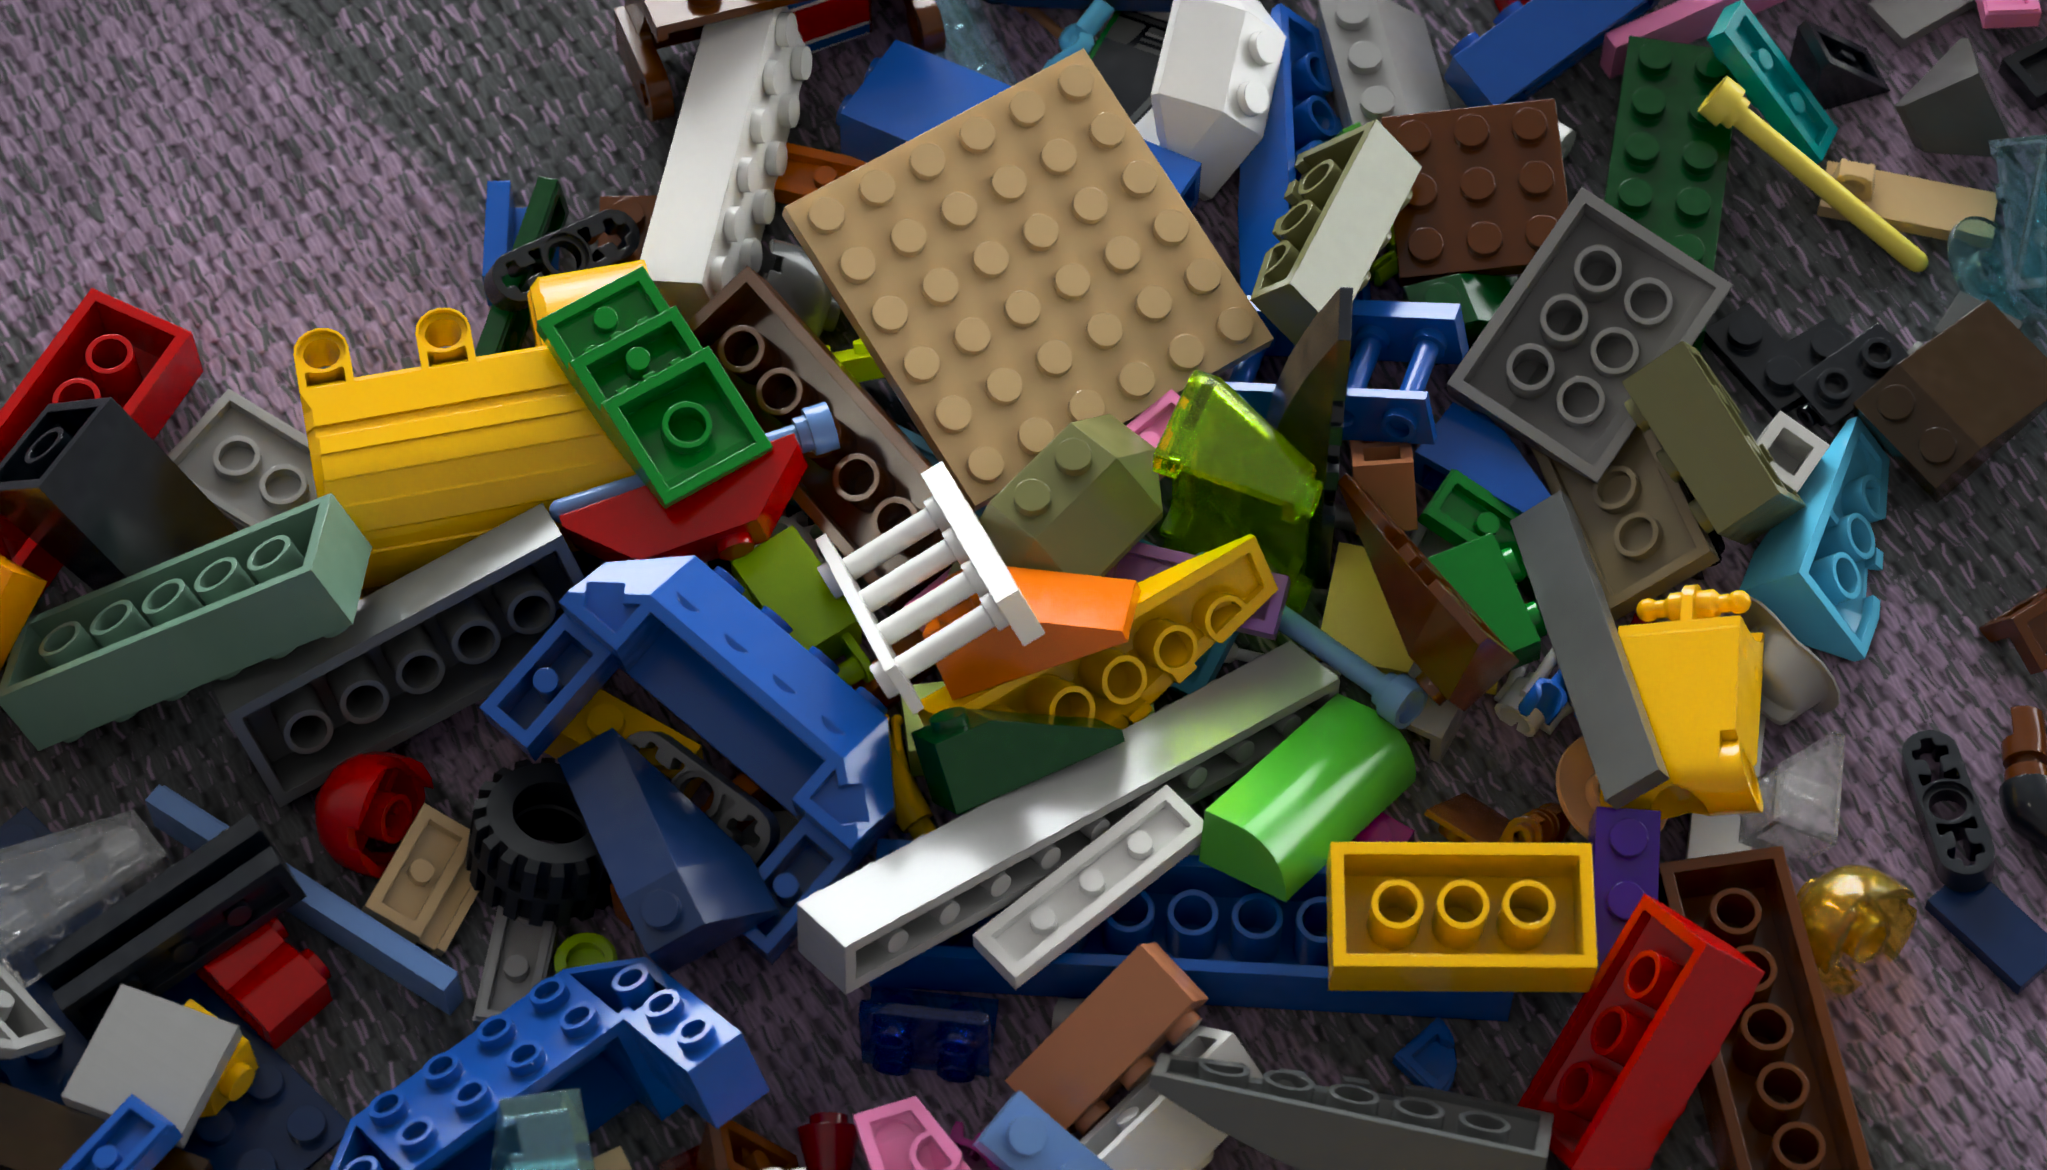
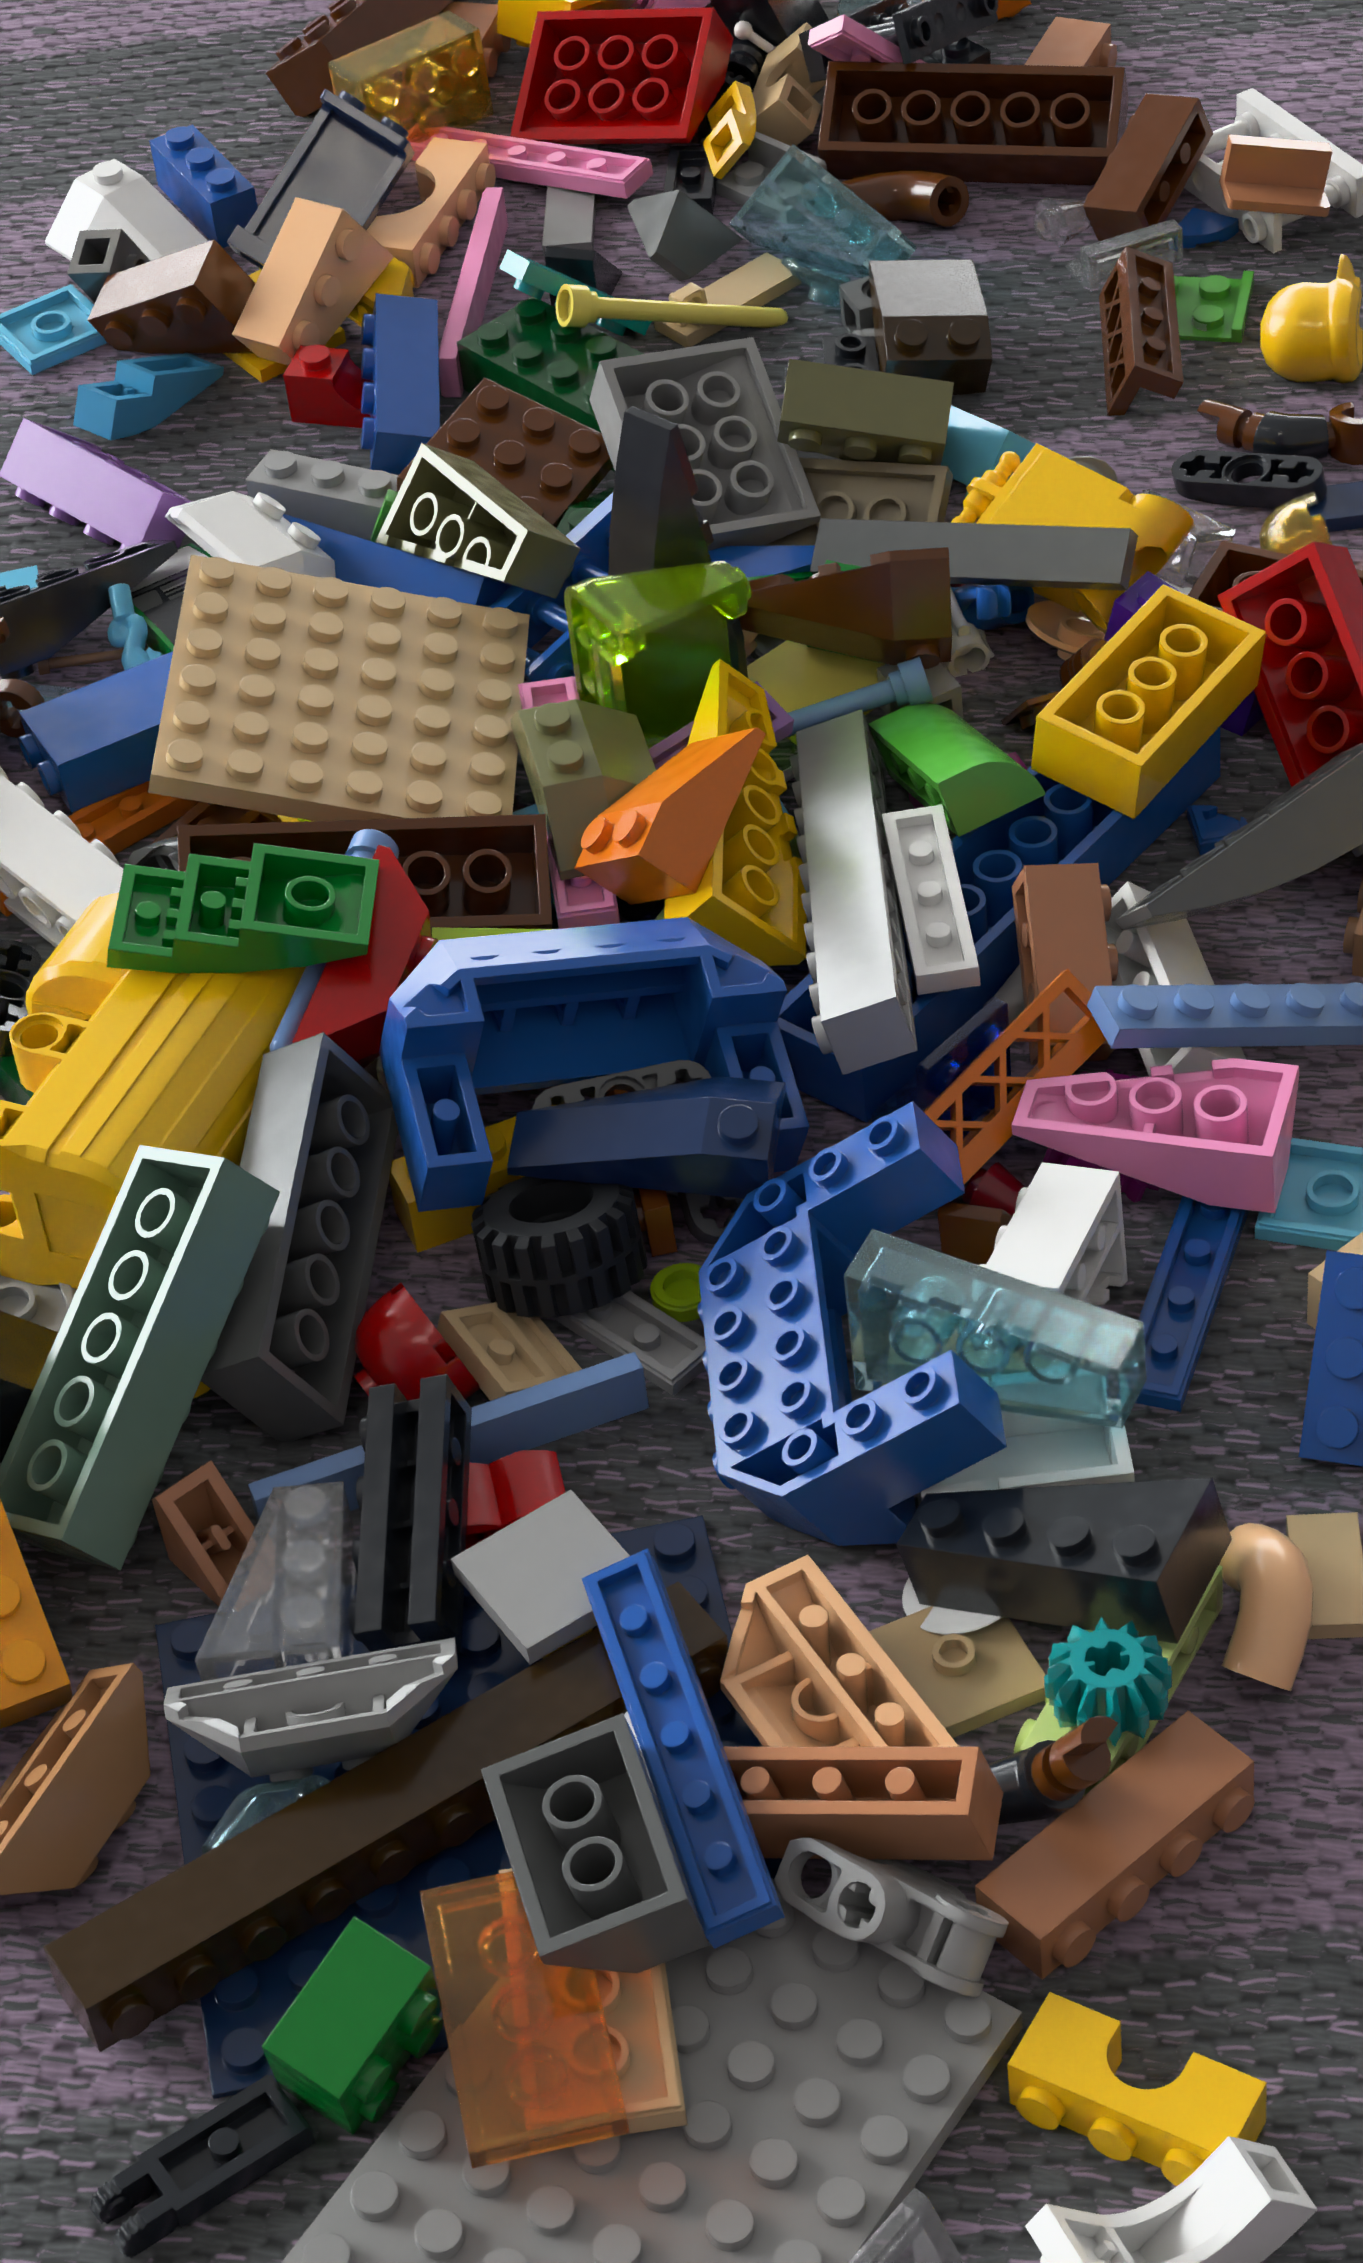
camera: 50 degrees left, 15 degrees down
white fence [815,461,1045,715] -> none
dark green slope [911,707,1125,815] -> none
none -> nougat slope [151,1460,286,1615]
none -> orange fence [924,969,1106,1184]

